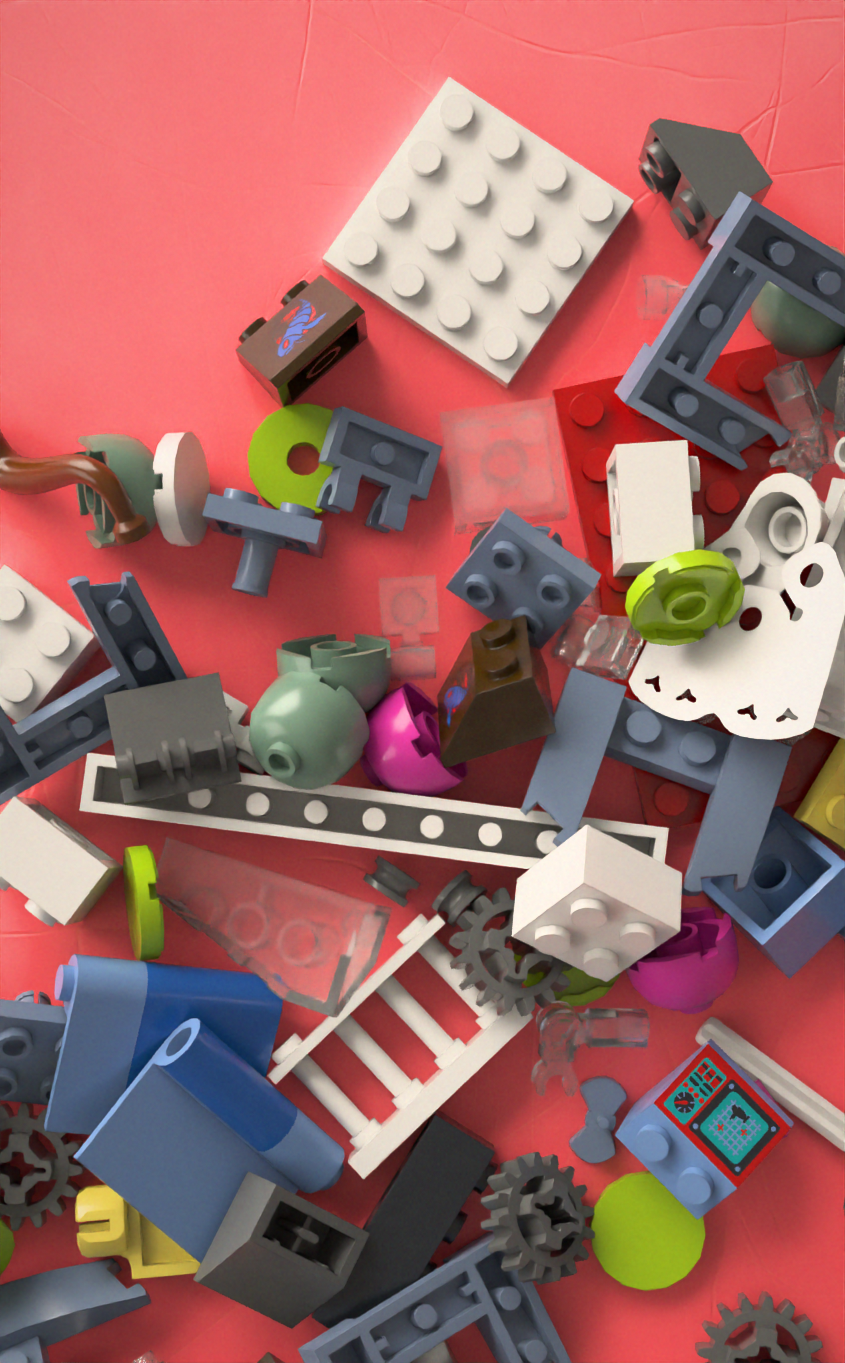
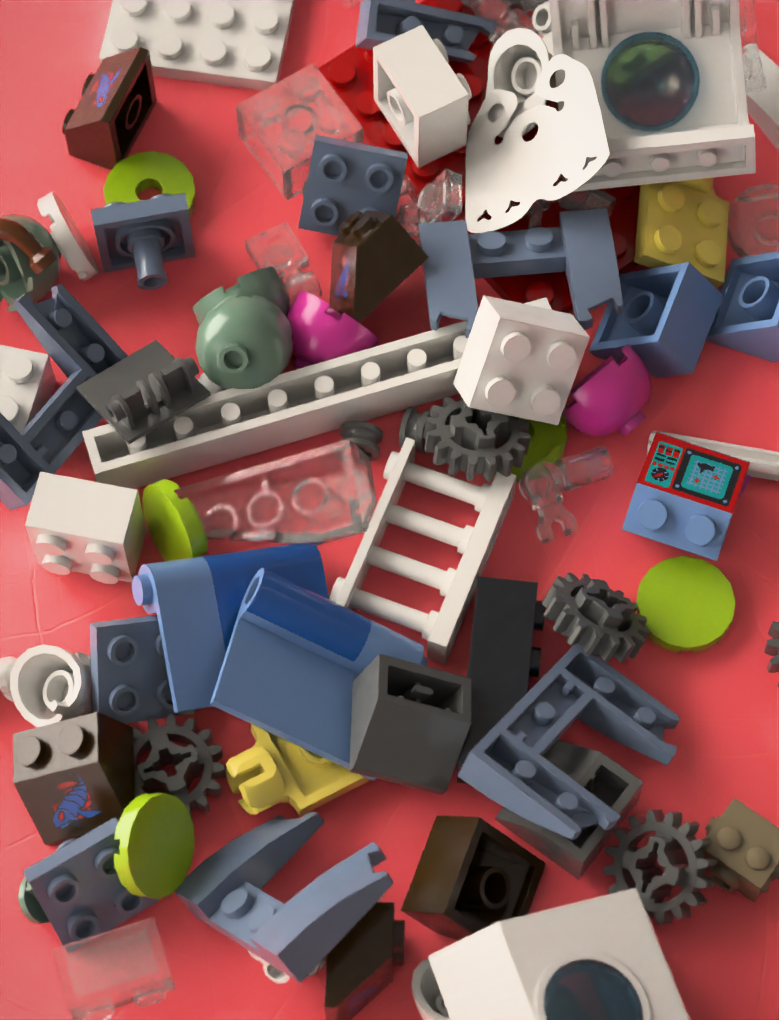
camera: 25 degrees left, 20 degrees down
sand blue plate [315,406,443,533] -> none
sand blue piece [569,1076,627,1163] -> none
lime tile [625,549,745,646] -> none

